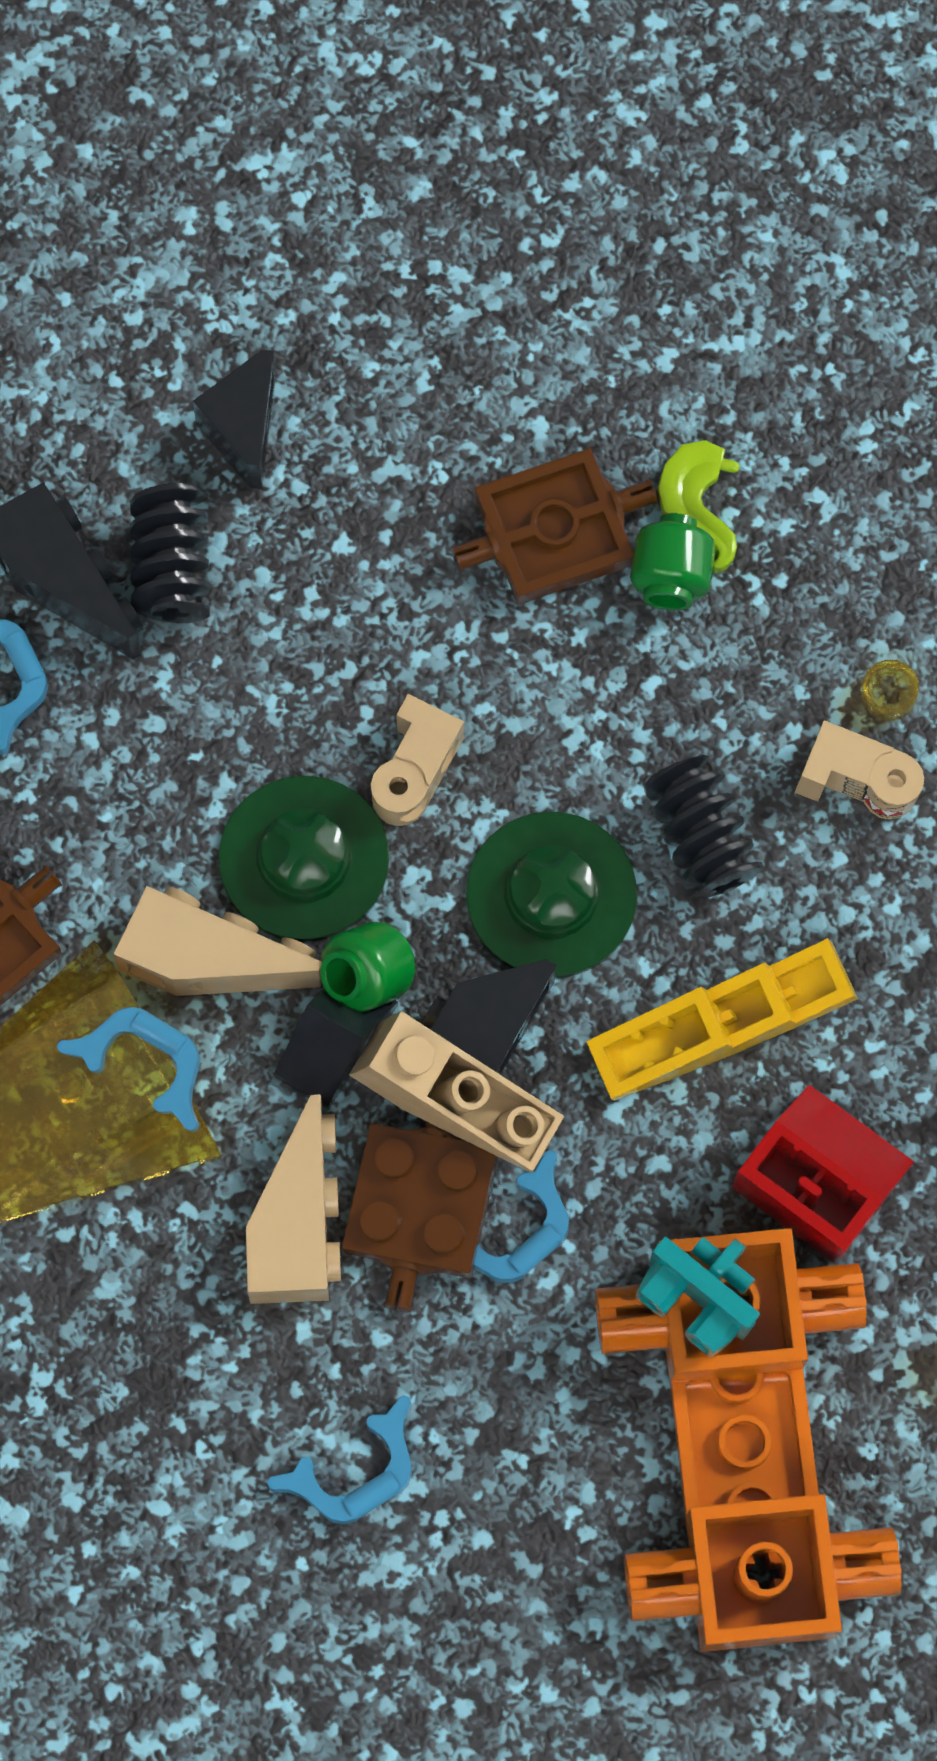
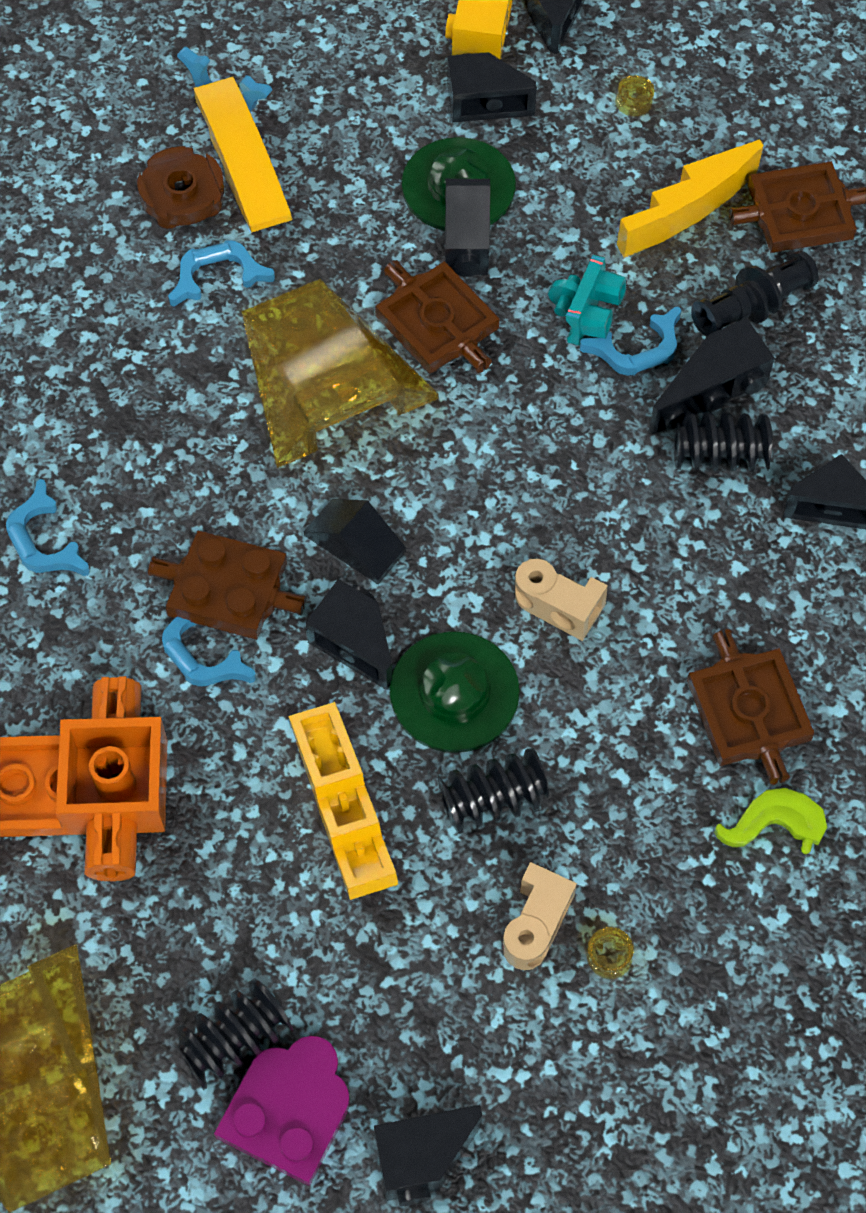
camera: 95 degrees right, 10 degrees down
dark azure helmet [57,1007,200,1132] -> none
tan slope [114,886,322,996] -> none
dark green hat [219,776,389,941] -> none
tan slope [246,1095,341,1304] -> none
green head [320,922,415,1012] -> none
tan slope [349,1011,564,1172] -> none
green head [630,513,716,611] -> none
teal hips [636,1236,761,1358] -> none
red slope [732,1085,914,1265] -> none

